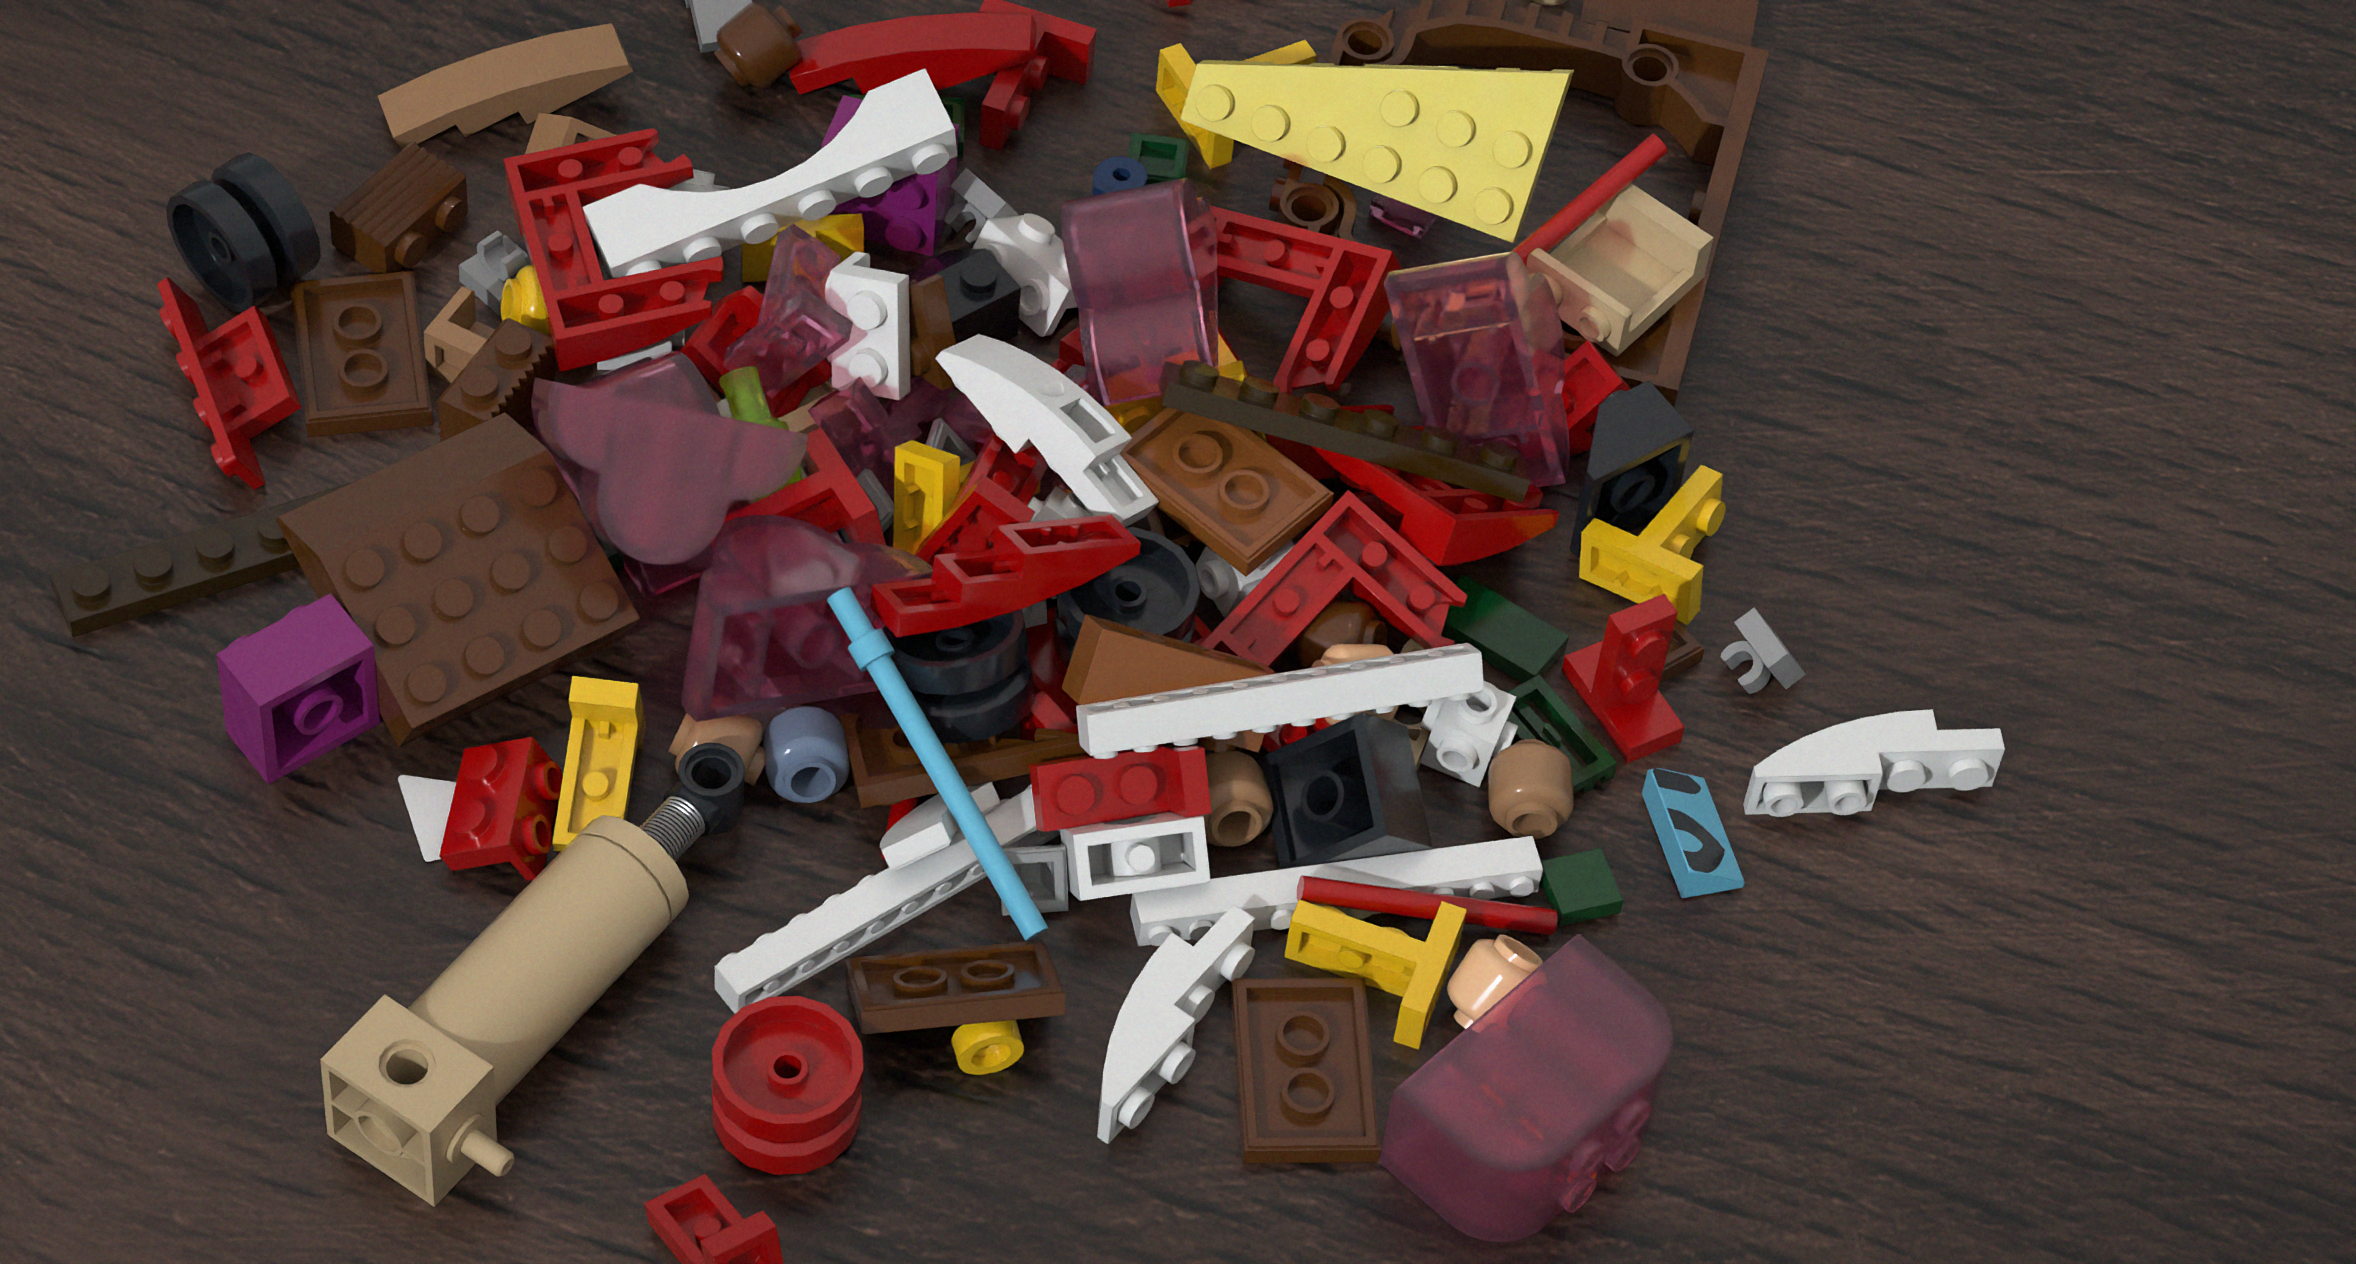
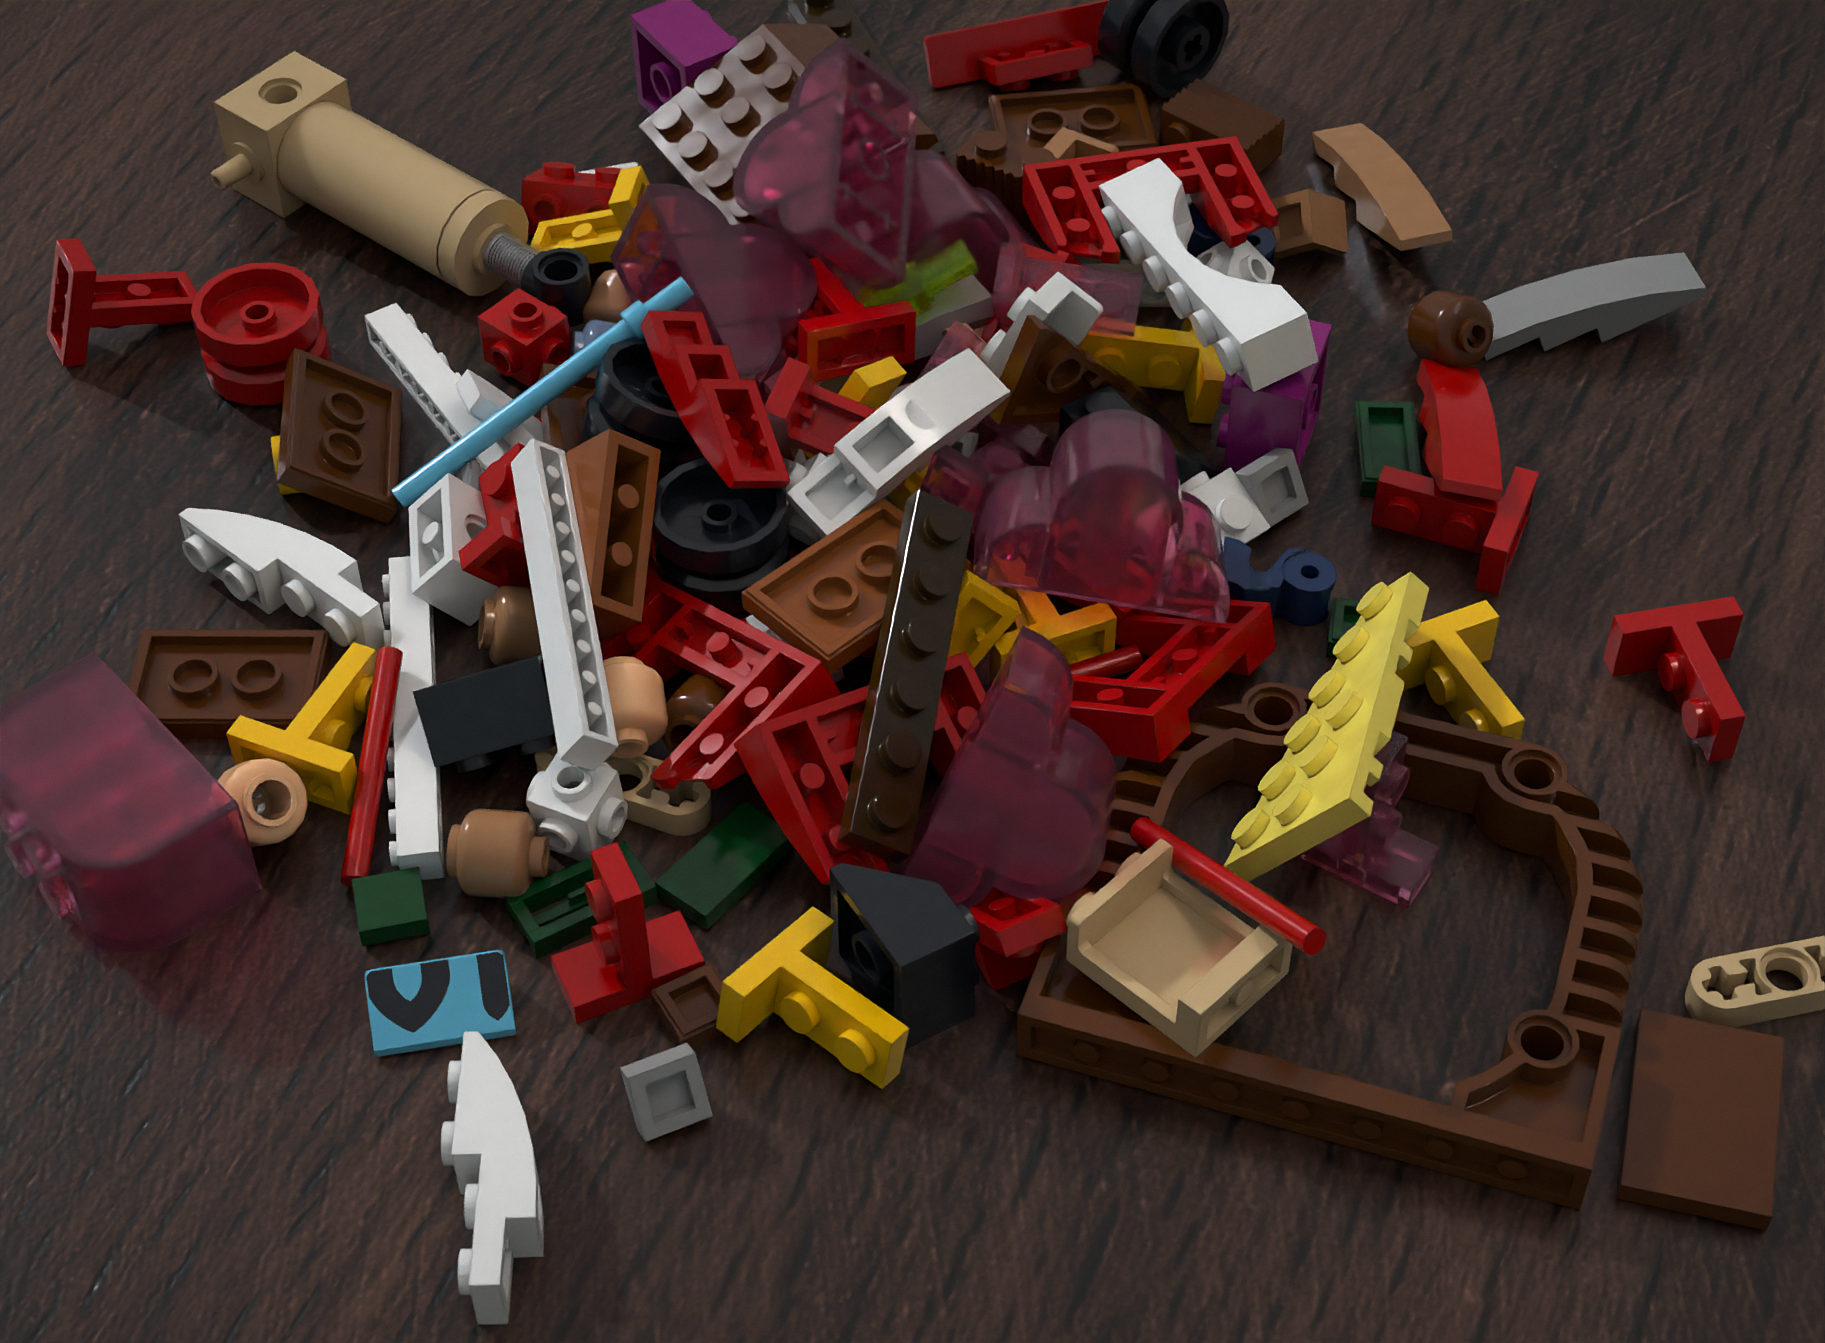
camera: 100 degrees right, 5 degrees down
none -> red brick [477,288,571,388]

